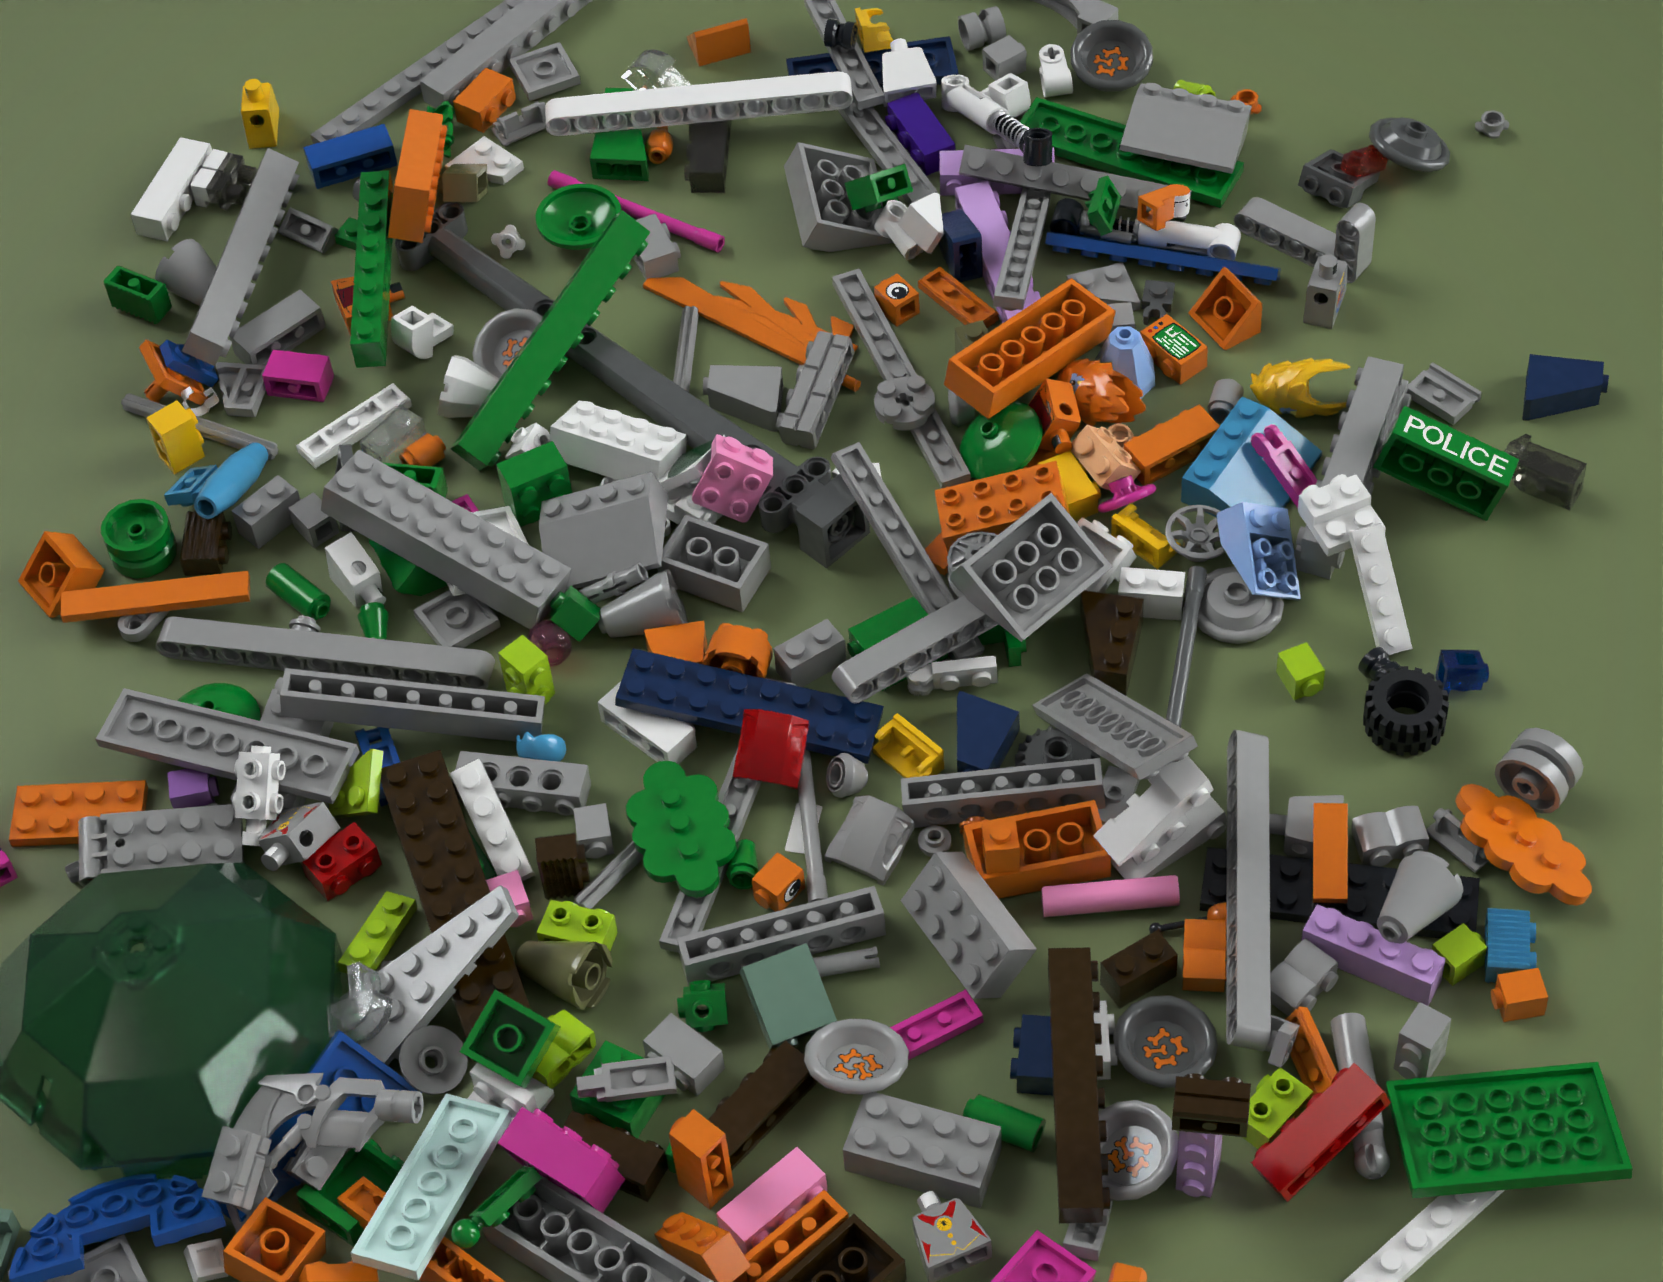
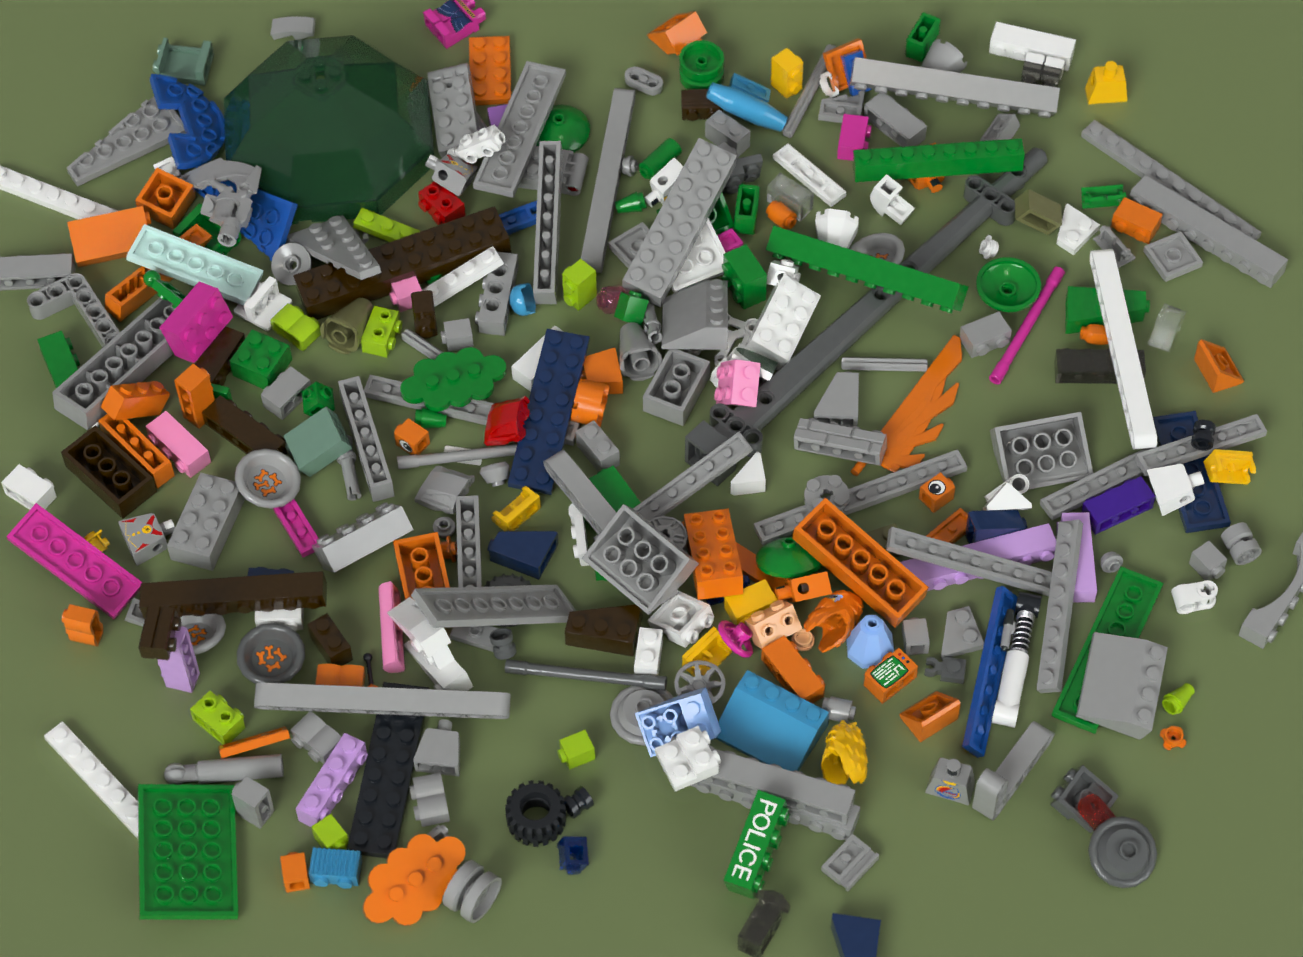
camera: 85 degrees right, 5 degrees up
orange tile [60,571,250,623] -> none
light grey brick [201,1126,272,1210] -> none
blue brick [303,124,398,189] -> none
clear brick [327,962,393,1044] -> none
lime wing [328,749,383,818] -> none
orange brick [388,109,447,243] -> none
green brick [459,990,561,1088] -> none
light grey hinge [576,1055,677,1102] -> none
green brick [844,164,913,213] -> none
piece [941,75,1052,166] -> none
green brick [963,1094,1046,1152] -> none
white brick [980,73,1031,118] -> none
orange brick [981,820,1020,874] -> none
dark grey piece [1070,20,1153,92] -> none
green plate [1085,175,1122,236] -> none
orange leg [1137,184,1190,231] -> none
dark pink hinge [1250,424,1317,508] -> none
red brick [1250,1063,1391,1202] -> none
light grey bracket [1265,1015,1300,1068] -> none
orange tile [1313,803,1348,903] -> none
white plate [1348,523,1413,655] -> none
light grey cone [1377,851,1463,943] -> none
light grey plate [1475,110,1509,139] -> none

